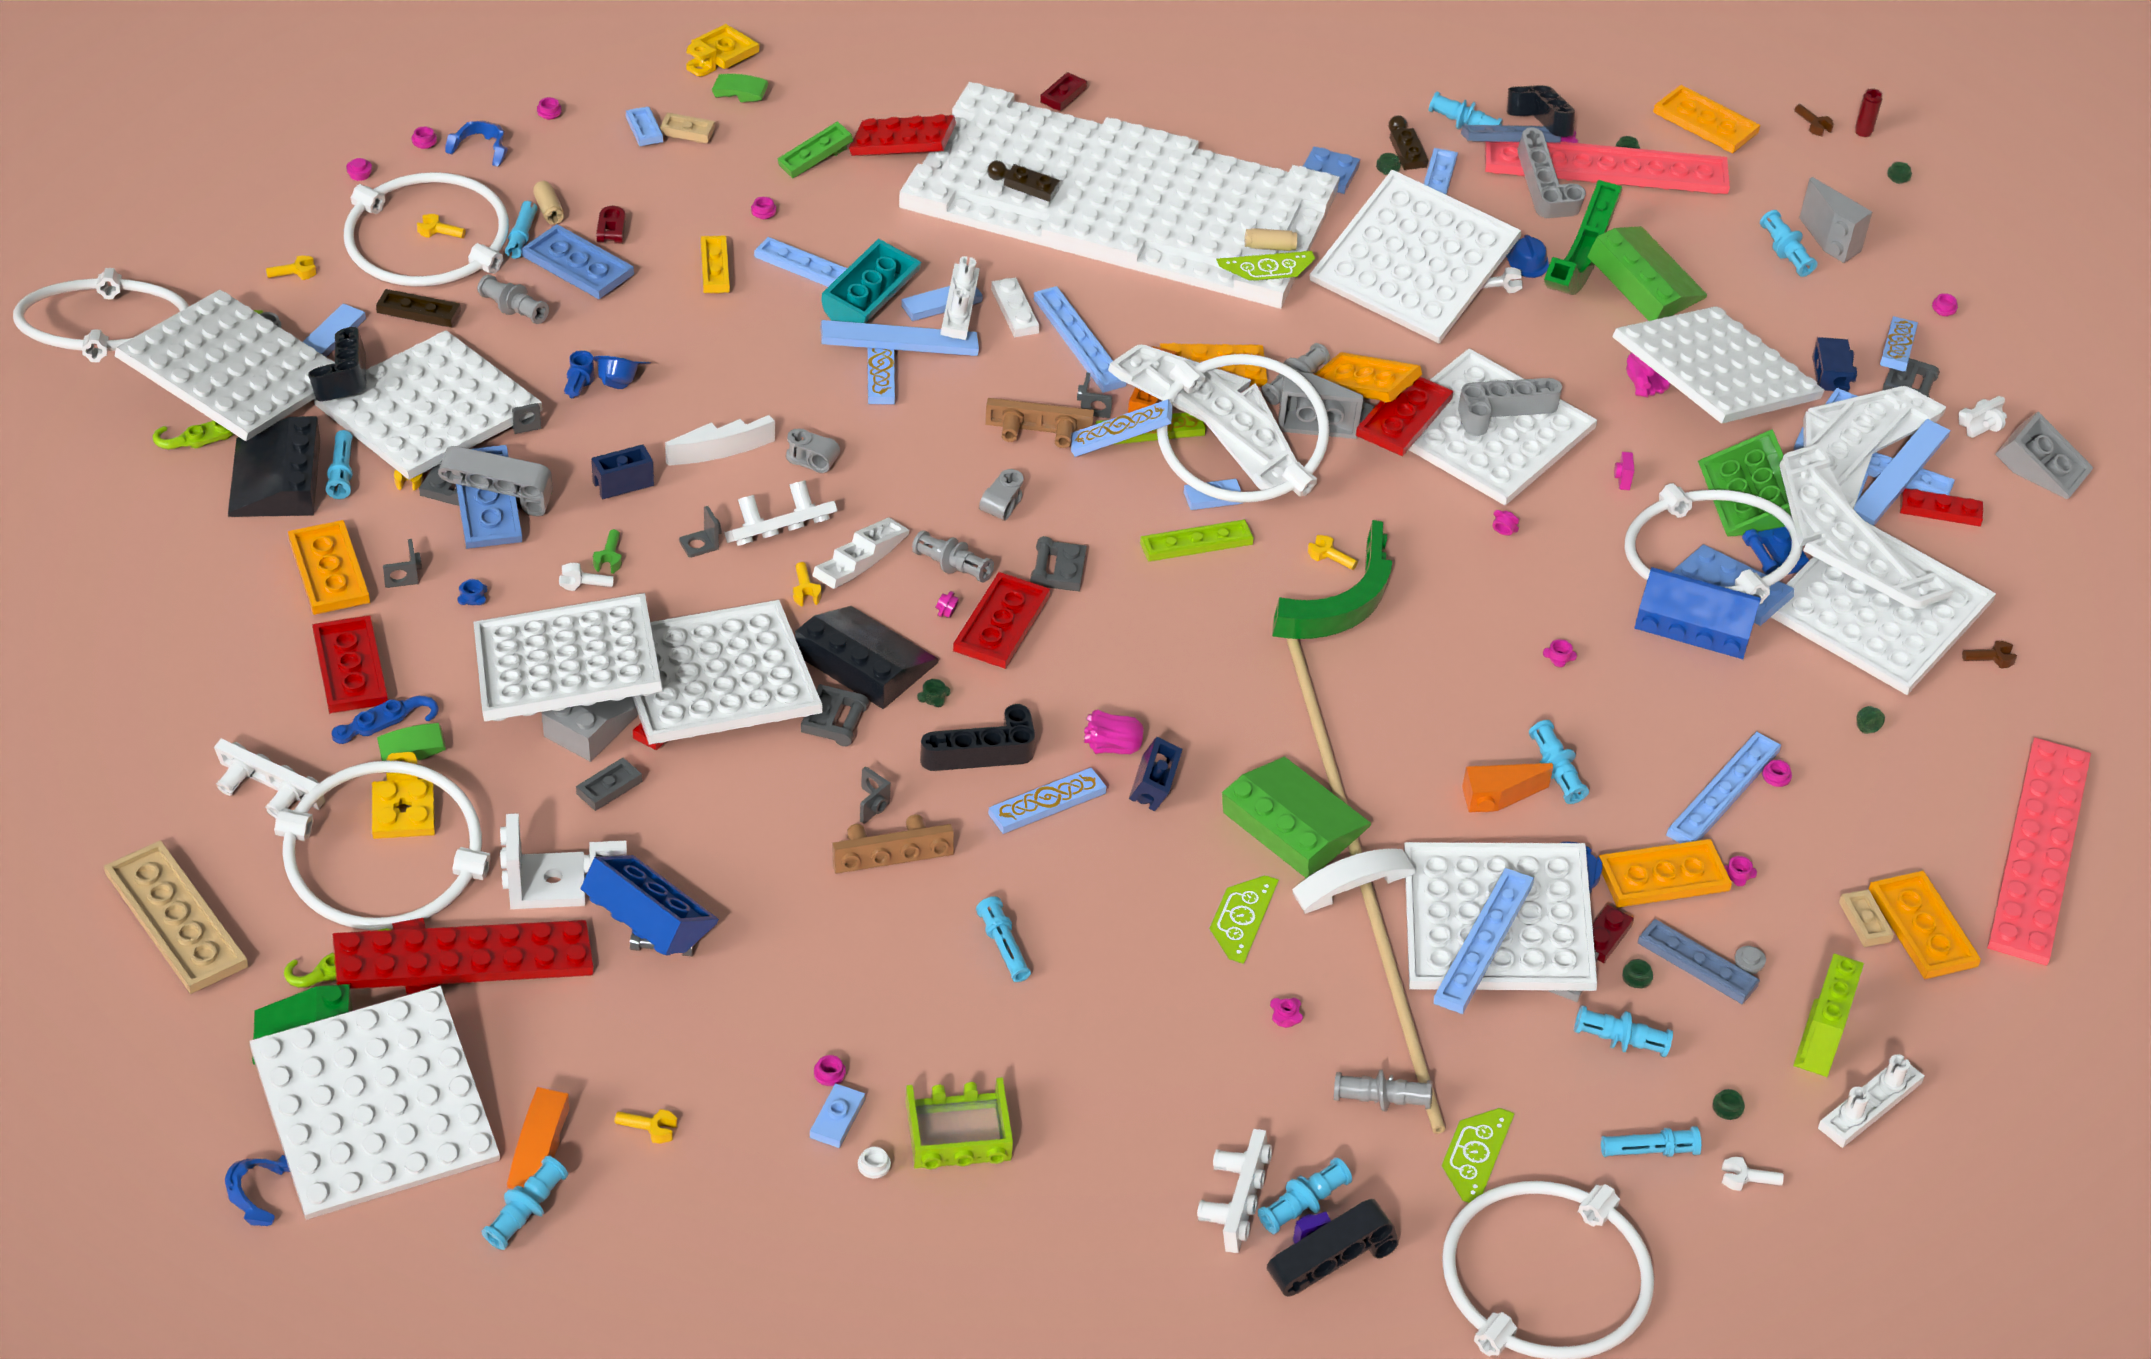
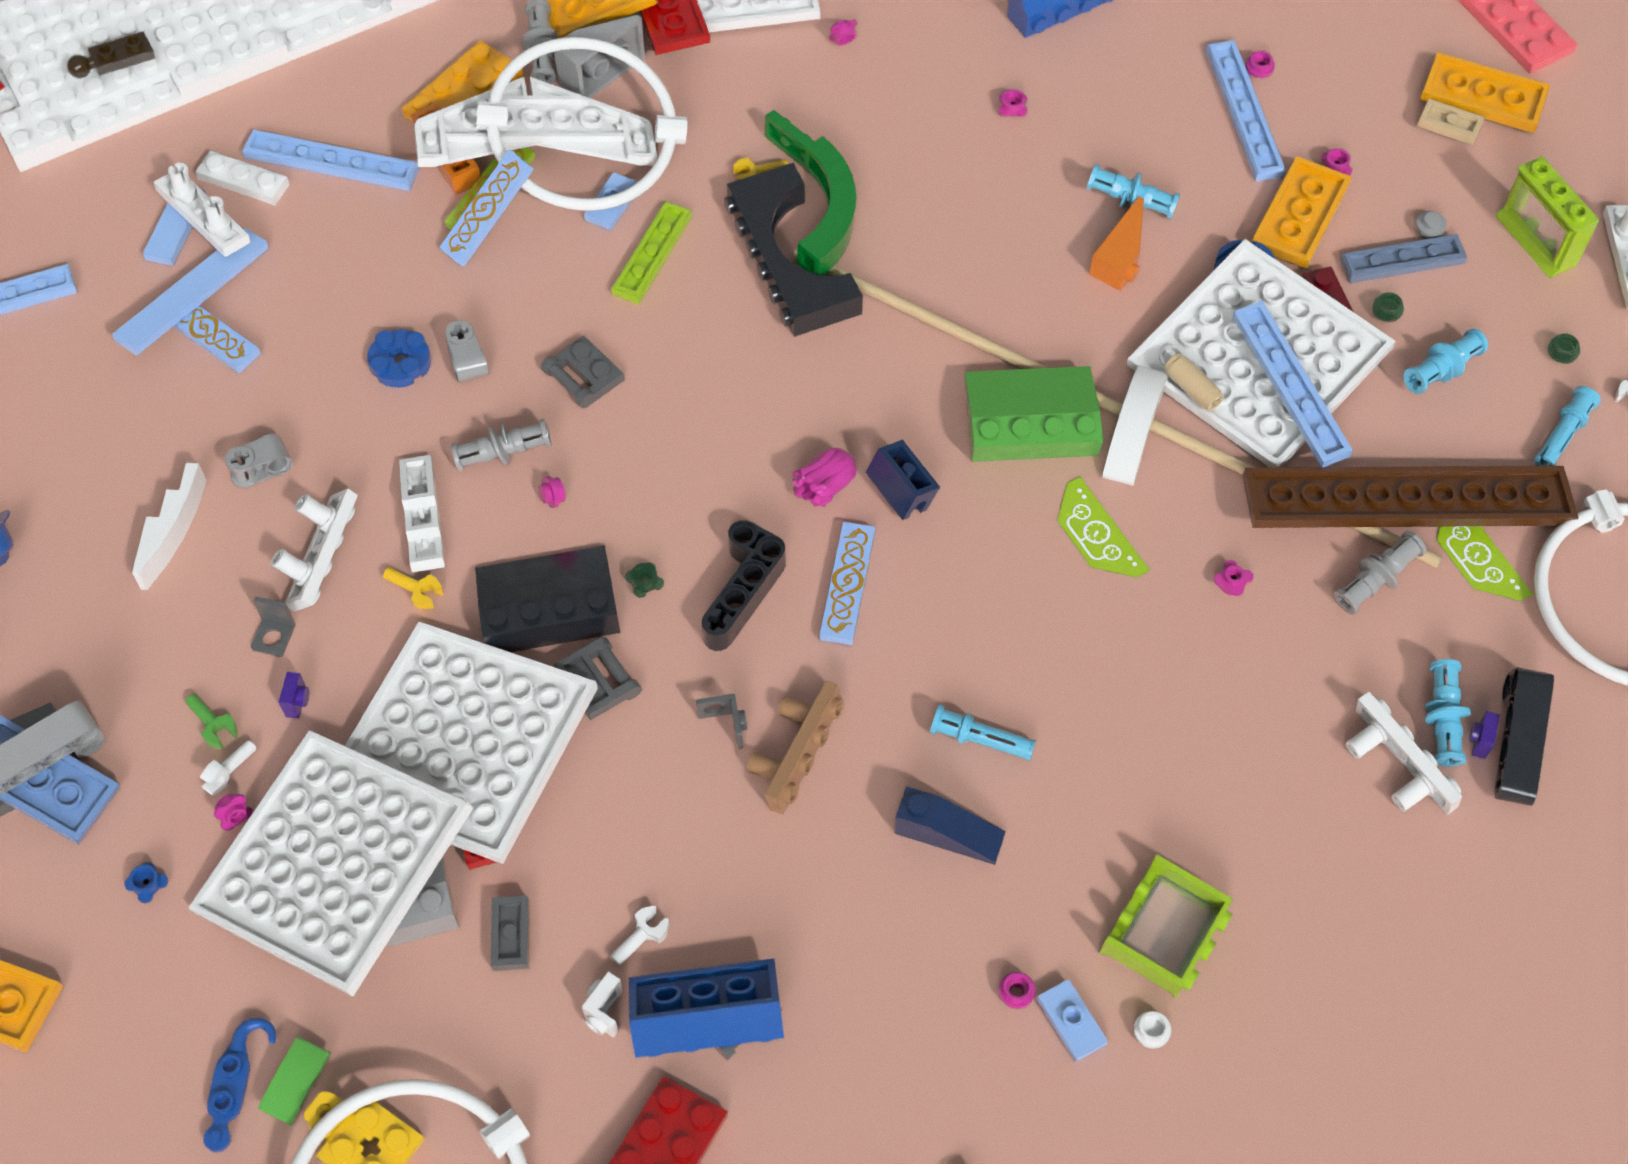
camera: 45 degrees left, 15 degrees up
red plate [312,615,388,714] -> none
dark grey bracket [383,539,422,588] -> none
white bracket [500,813,585,910] -> none
dark blue brick [591,444,654,500] -> none
teal brick [821,238,921,323] -> none
red plate [953,572,1050,669] -> none
medium nougat plate [985,398,1094,448] -> none
dark grey bracket [1077,372,1112,418] -> none
none -> dark pink plate [214,794,253,831]
none -> dark purple plate [279,672,309,719]
none -> blue plate [367,330,431,388]
none -> white bar [610,906,670,966]
none -> black arch [724,163,863,337]
none -> dark blue slope [894,786,1006,865]
none -> tan piece [1164,353,1224,412]
none -> reddish brown plate [1243,466,1579,528]

